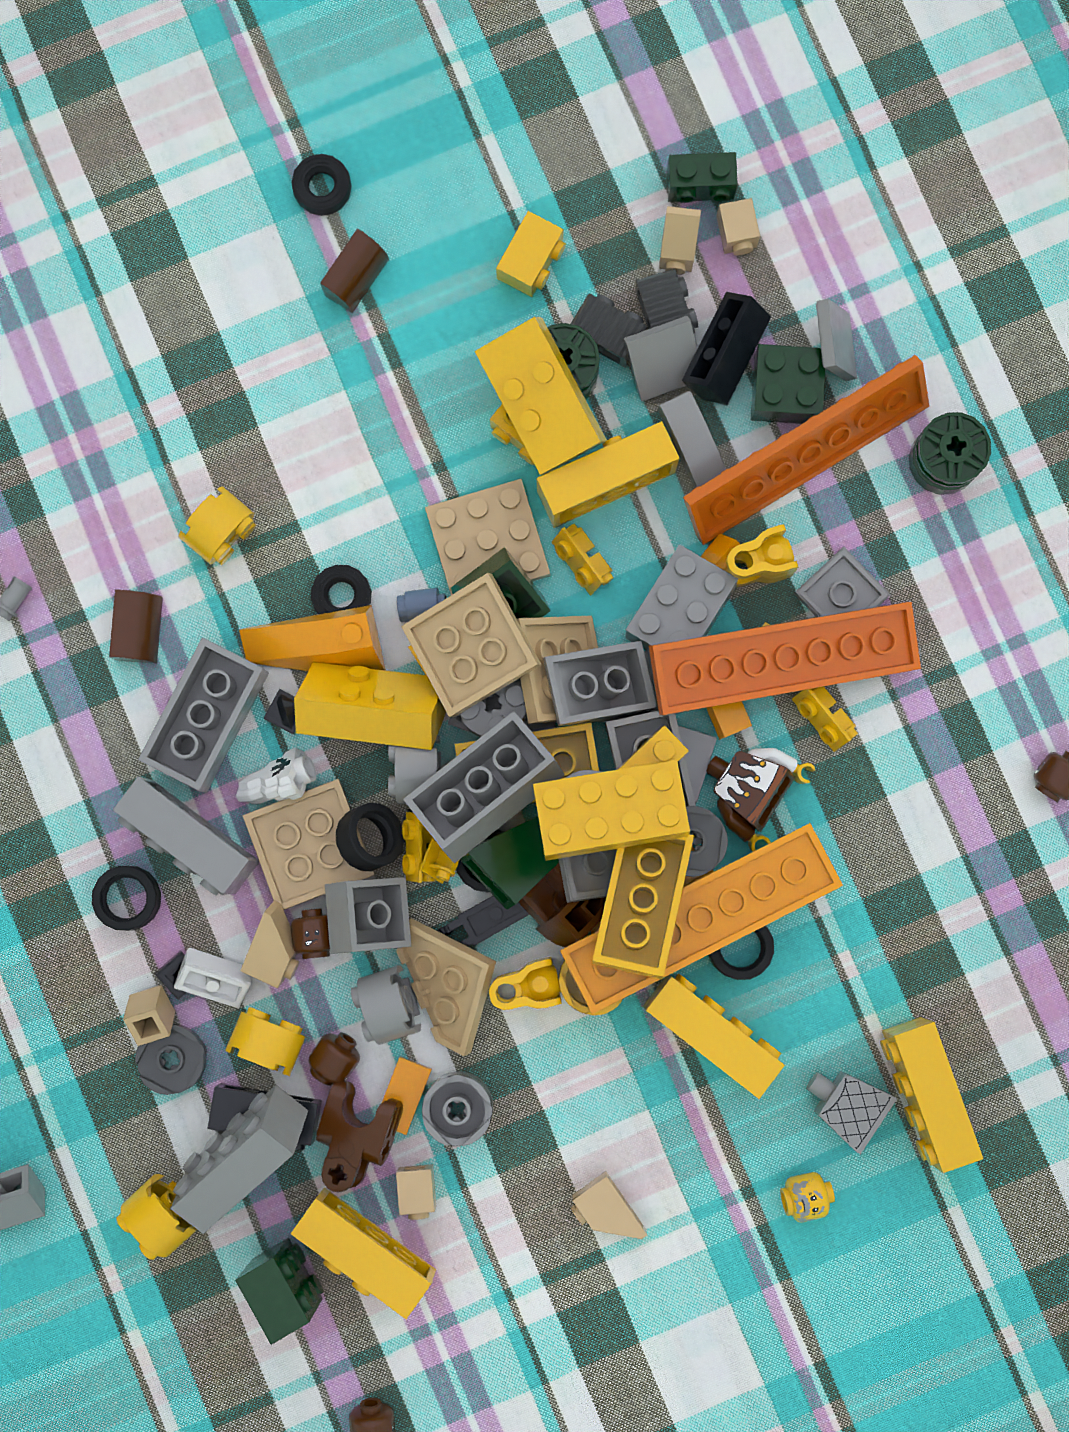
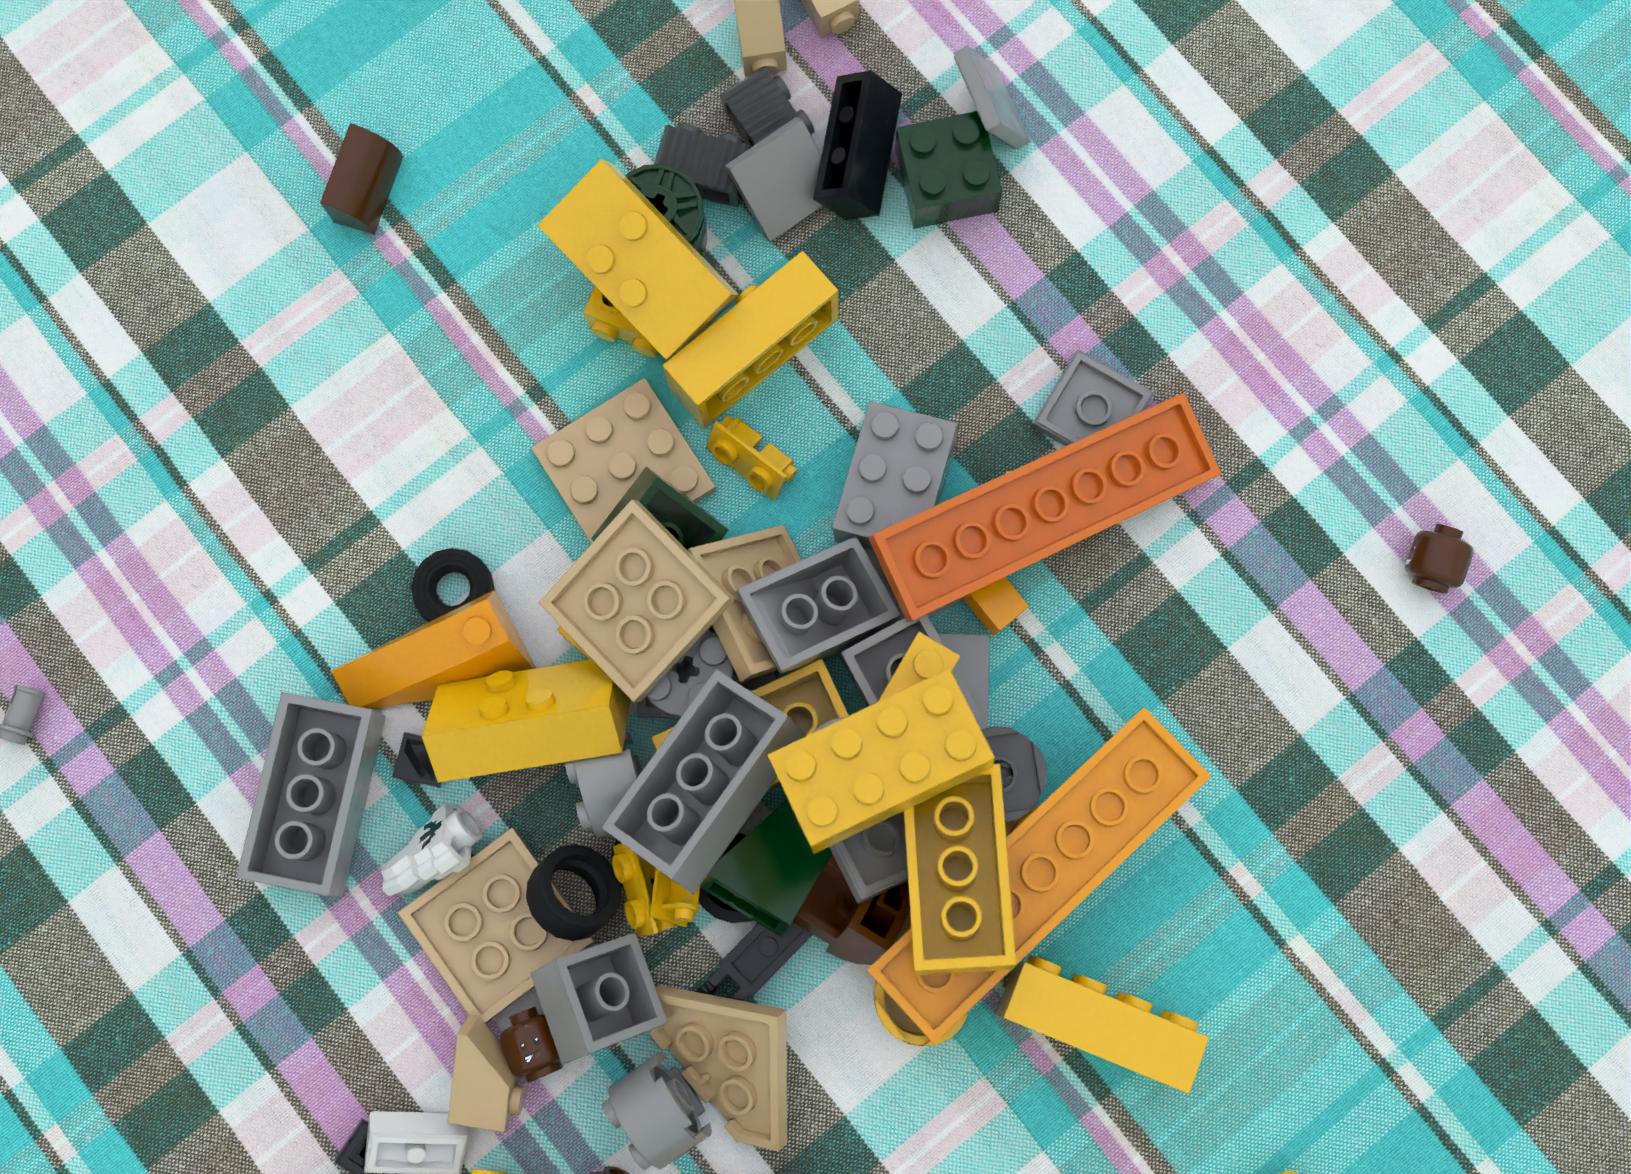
camera: 20 degrees left, 5 degrees down
black tyre [92,866,161,931] -> none
reddish brown brick [109,589,163,664] -> none
light grey brick [113,776,259,896] -> none
yellow brick [178,486,256,565] -> none
black tyre [291,154,352,216] -> none
sand blue brick [397,587,446,623] -> none
yellow piece [489,956,562,1010] -> none
yellow brick [496,211,566,297] -> none
light grey slope [658,391,726,488] -> none
orange plate [683,355,930,545] -> none
light orange tile [701,534,740,570] -> none
torso [706,748,815,852] -> none
black tyre [708,926,774,980] -> none
yellow piece [724,524,799,587] -> none
yellow hinge [792,686,858,752] -> none
light grey torso [806,1071,897,1155] -> none
yellow brick [880,1017,984,1173] -> none
dark green wheel [909,412,991,495] -> none

